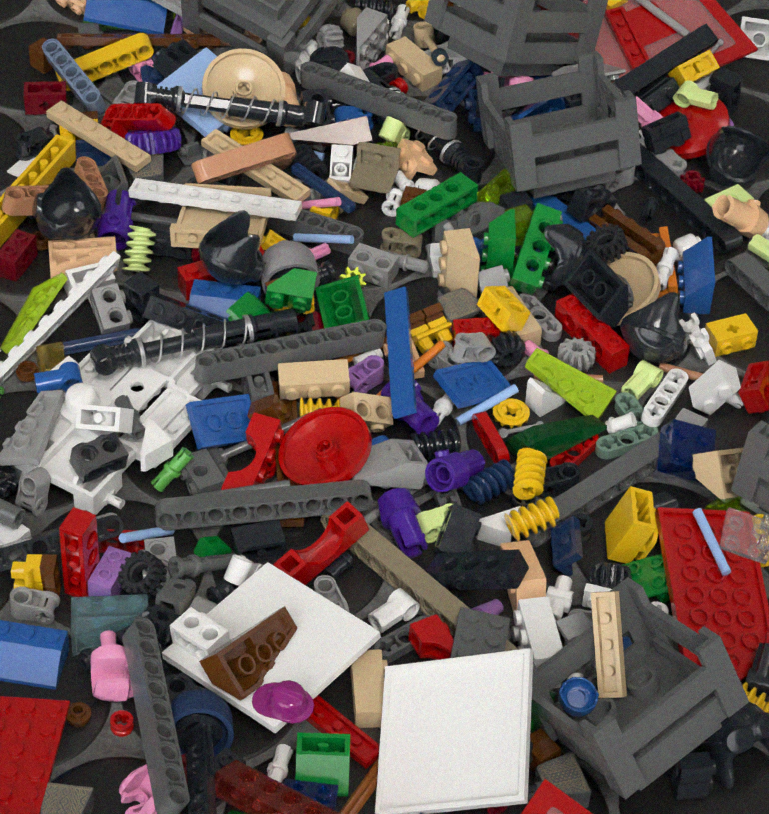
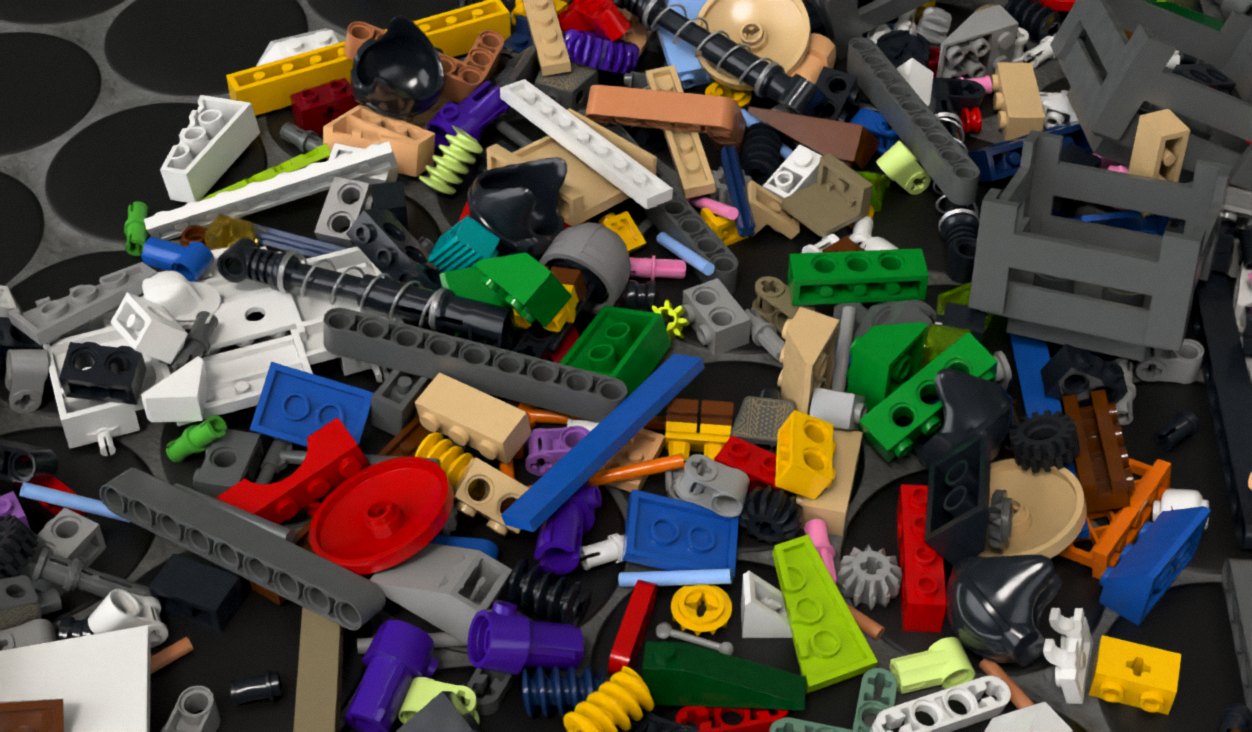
camera: 40 degrees right, 0 degrees up
green slope [194,536,232,557] -> none
reddish brown brick [247,393,287,425] -> none
red arch [273,501,369,585] -> none
light nougat bracket [396,138,438,180] -> none
tan piece [413,21,449,66] -> none
light grey beam [519,293,562,342] -> none
white pin [605,412,637,434] -> none
white pin [656,247,678,291] -> none
none -> dark grey pin [280,122,328,161]
none -> teal brick [427,215,500,272]
none -> tan brick [1128,109,1190,217]

